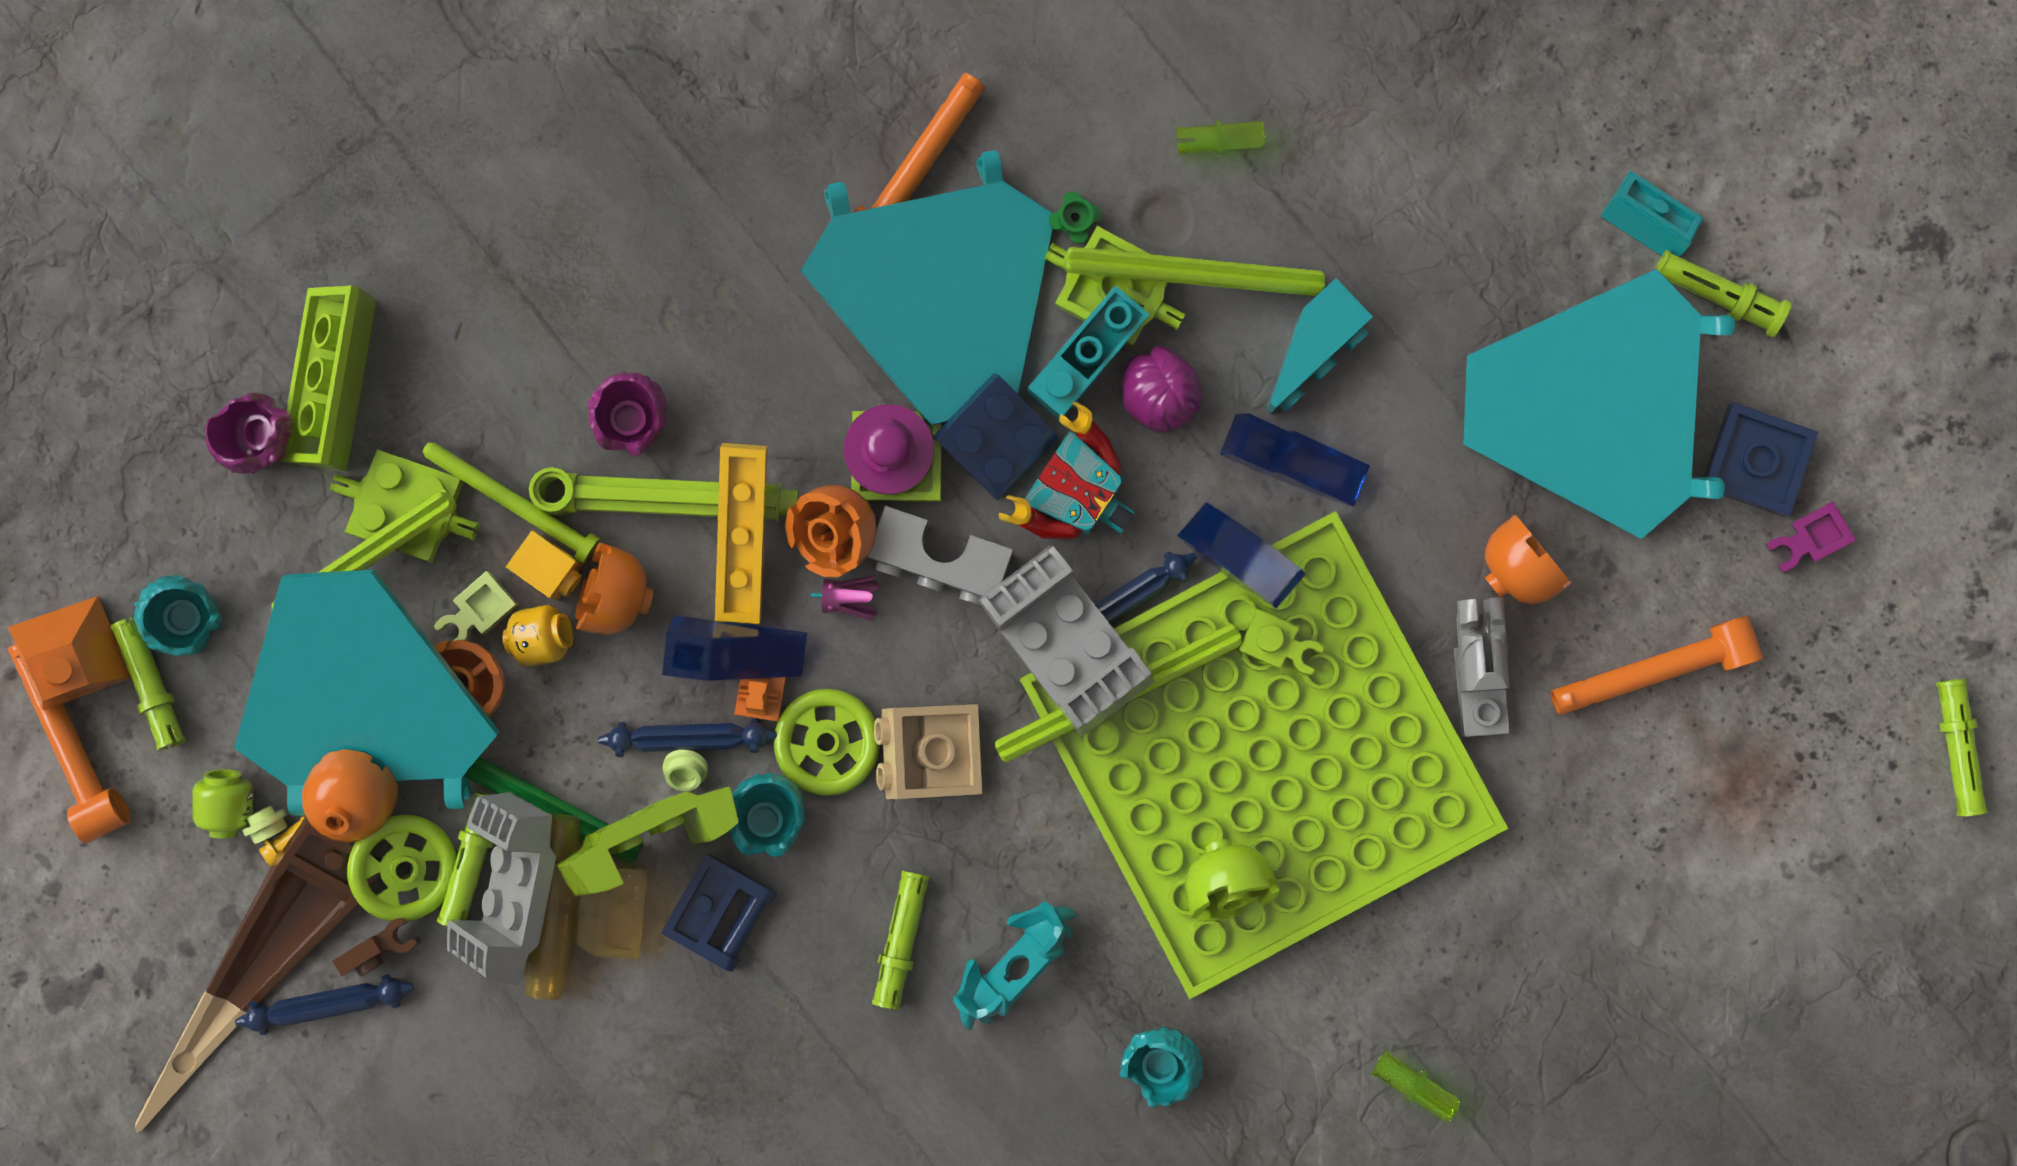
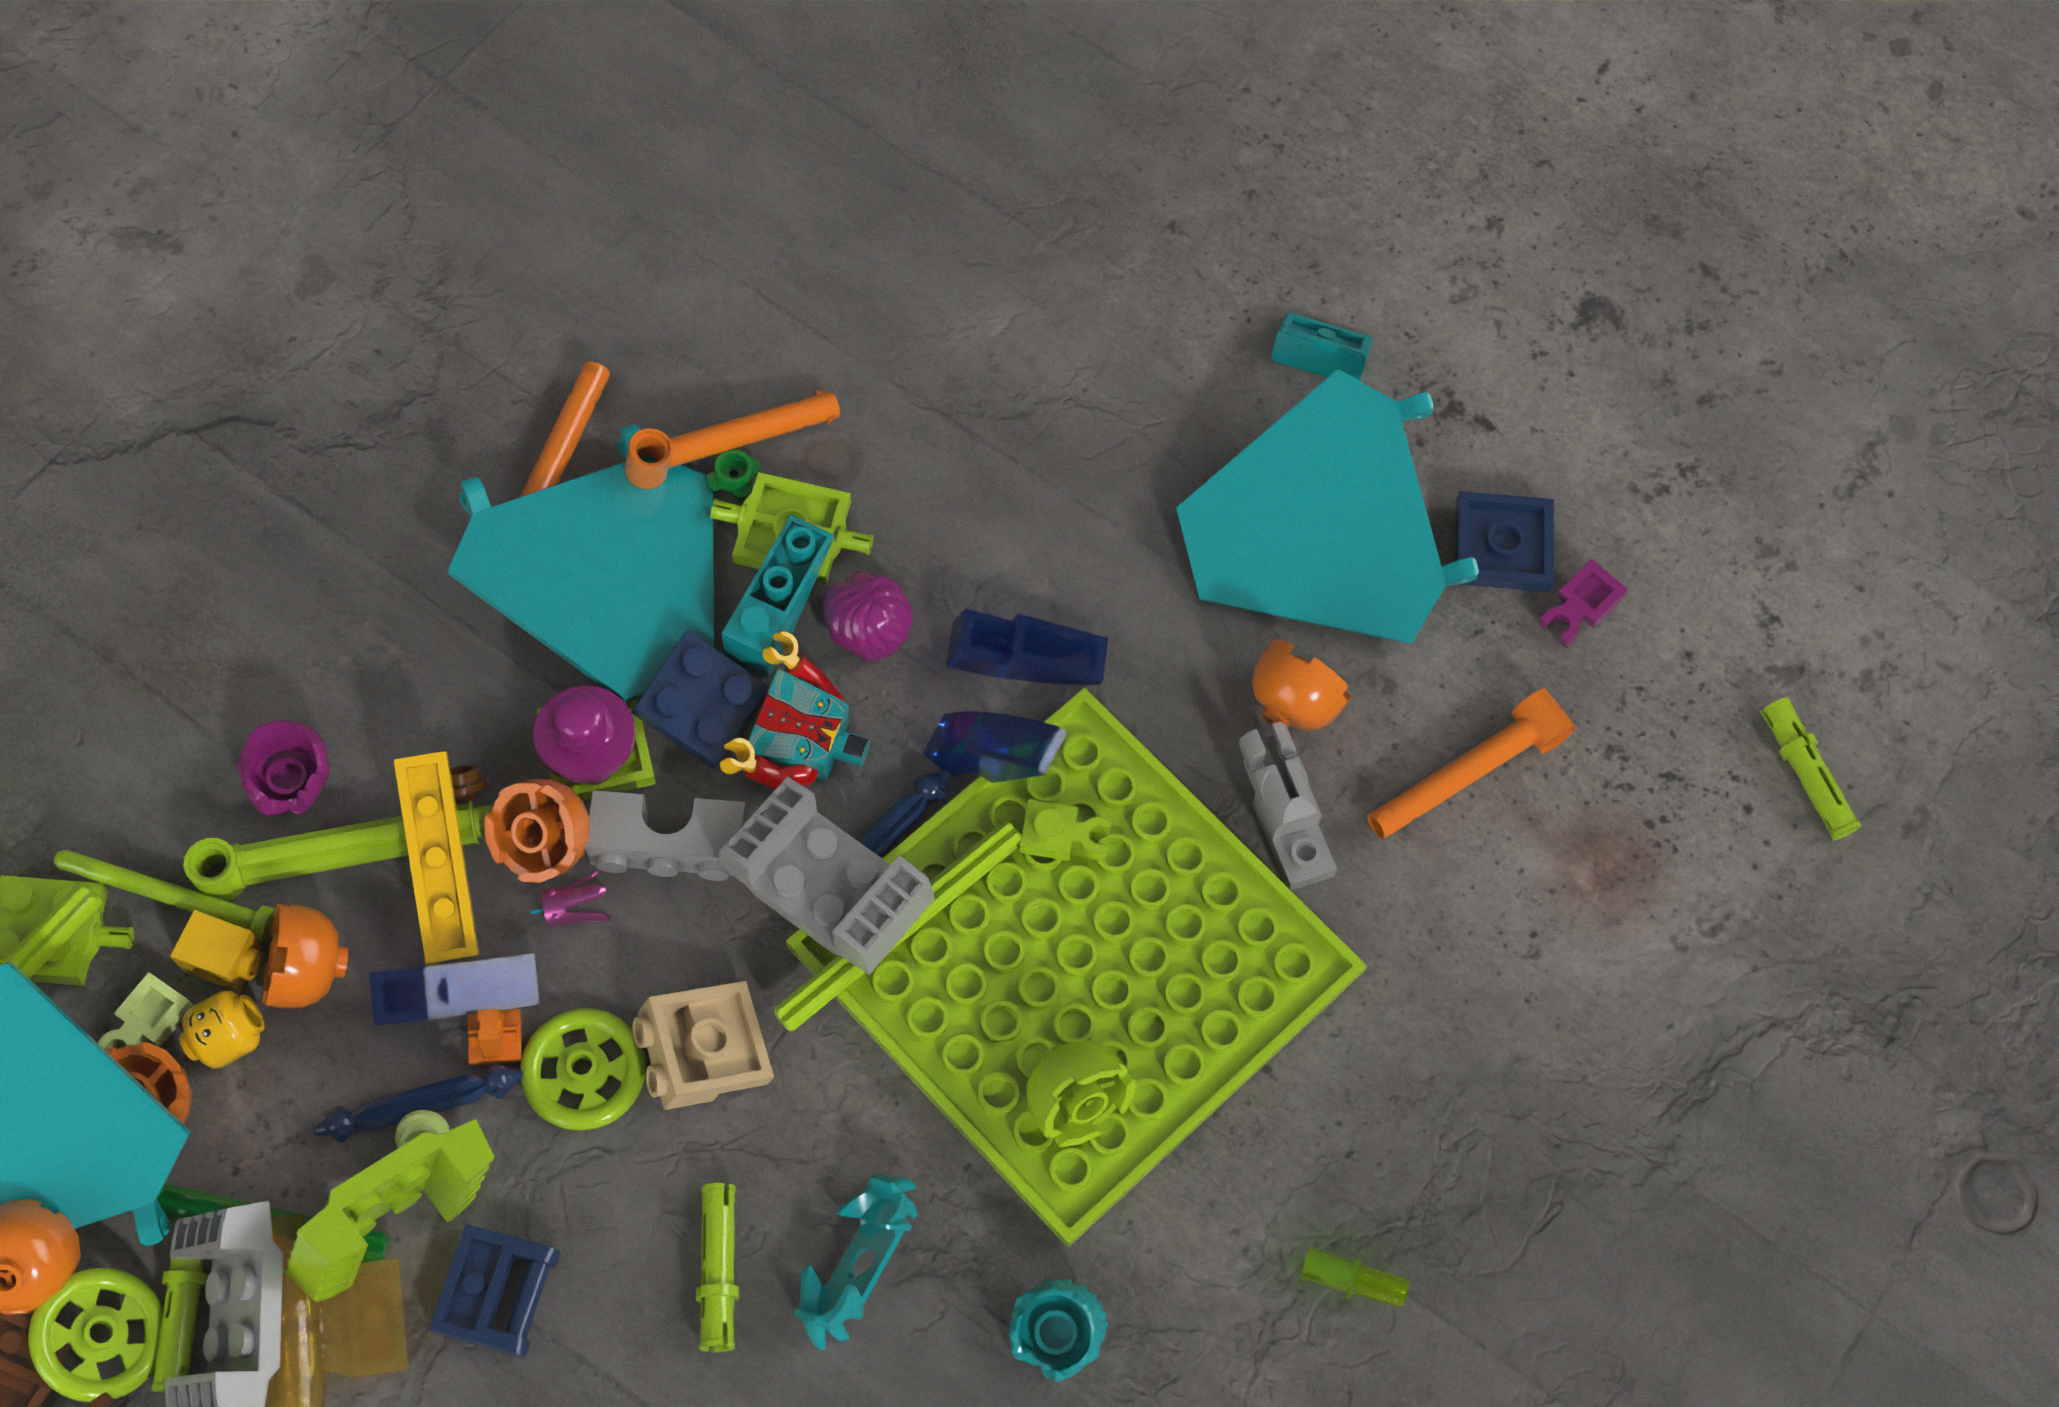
camera: 25 degrees left, 20 degrees down
teal hair [728,773,806,857] -> none
lime axle [1064,247,1326,296] -> none
clear neon green axle [1176,120,1265,156] -> none
teal slope [1266,278,1373,414] -> none
lime pin [1655,250,1792,338] -> none
none -> reddish brown plate [450,765,487,804]
none -> orange piece [625,390,840,489]

